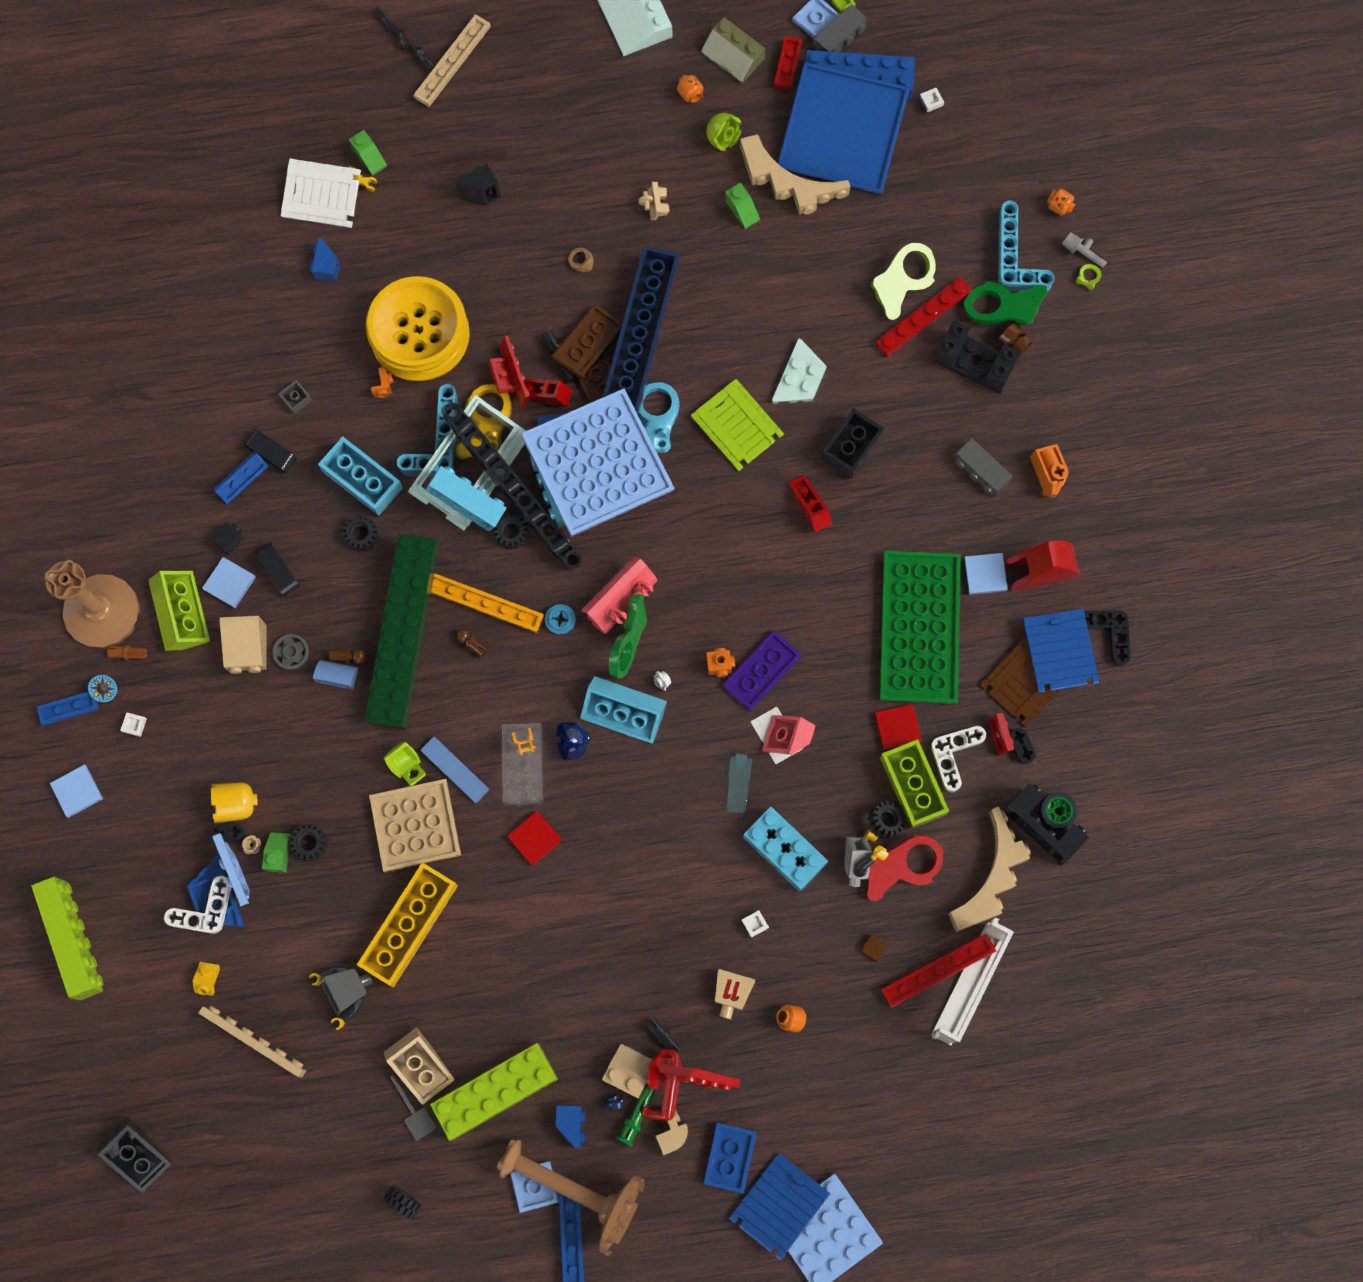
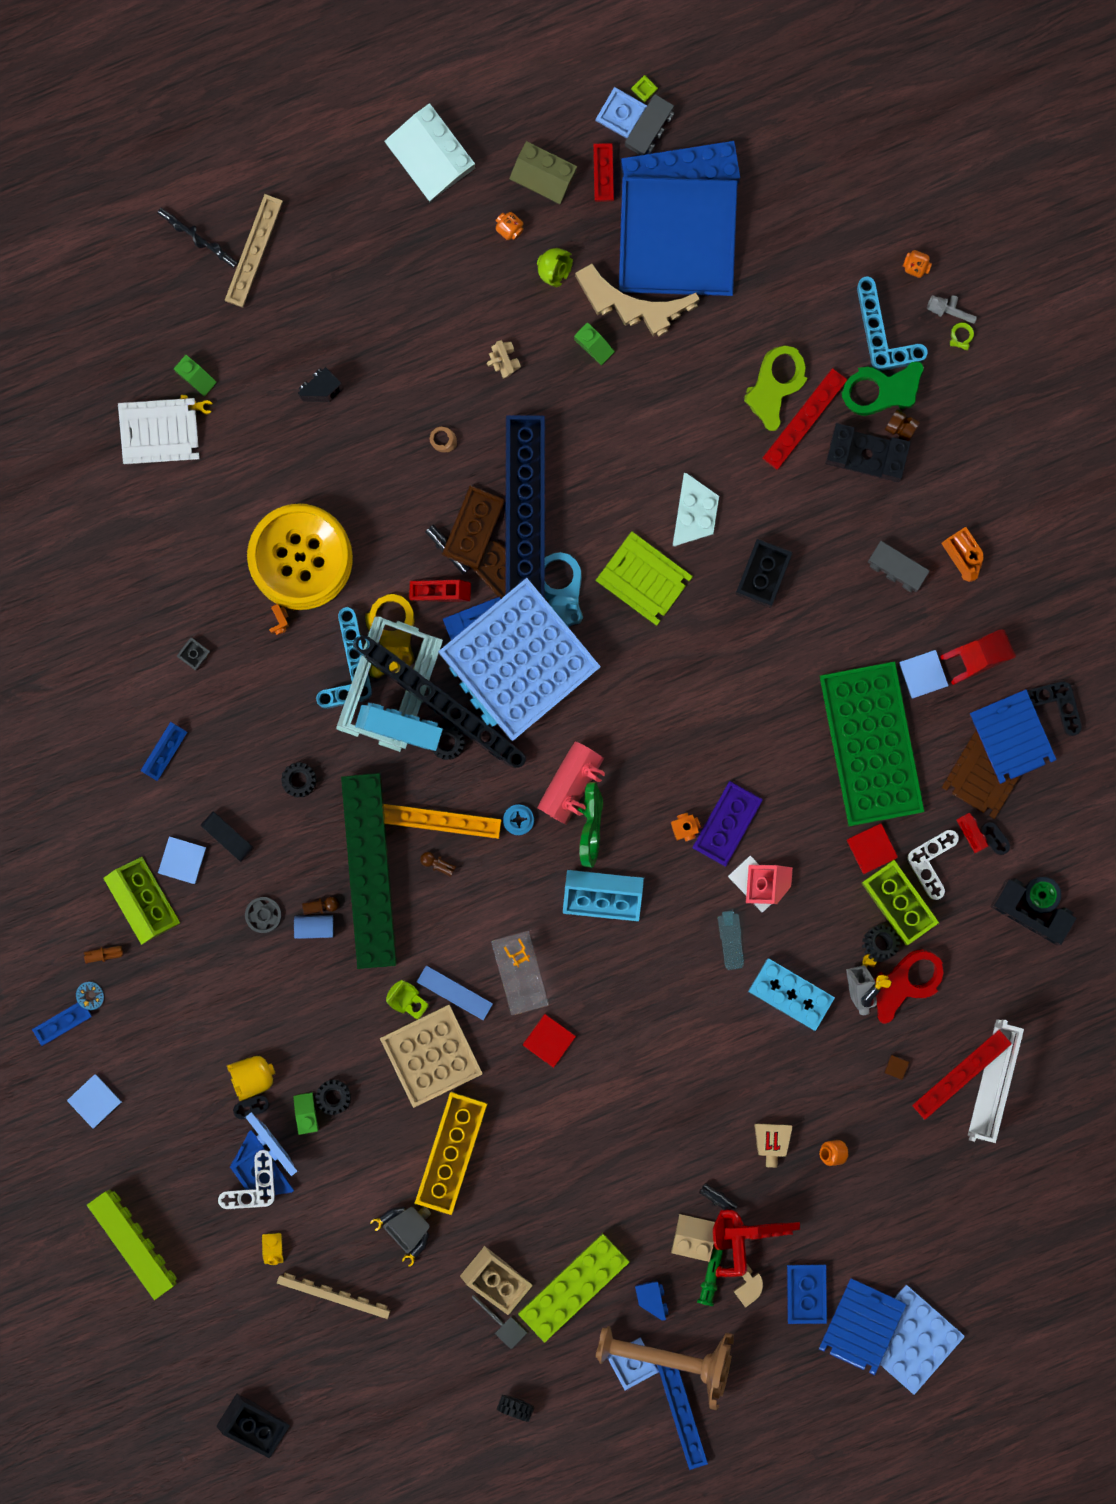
camera: 15 degrees left, 10 degrees up
medium nougat piece [45,560,140,649] -> none
white plate [120,713,147,737] -> none
black brick [211,521,244,555] -> none
tan slope [220,616,267,674] -> none
tan plate [242,835,261,854] -> none
black beam [243,429,298,474] -> none
blue slope [310,238,340,282] -> none
medium azure brick [318,436,403,516] -> none
red bracket [488,336,529,408] -> none
clear blue cylinder [556,722,590,761] -> none
dark blue plate [604,1093,624,1111] -> none
white plate [653,671,671,691] -> none
white plate [742,910,769,938] -> none
red slope [788,475,832,532] -> none
white plate [919,88,944,112] -> none
tan arch [948,807,1031,932] -> none

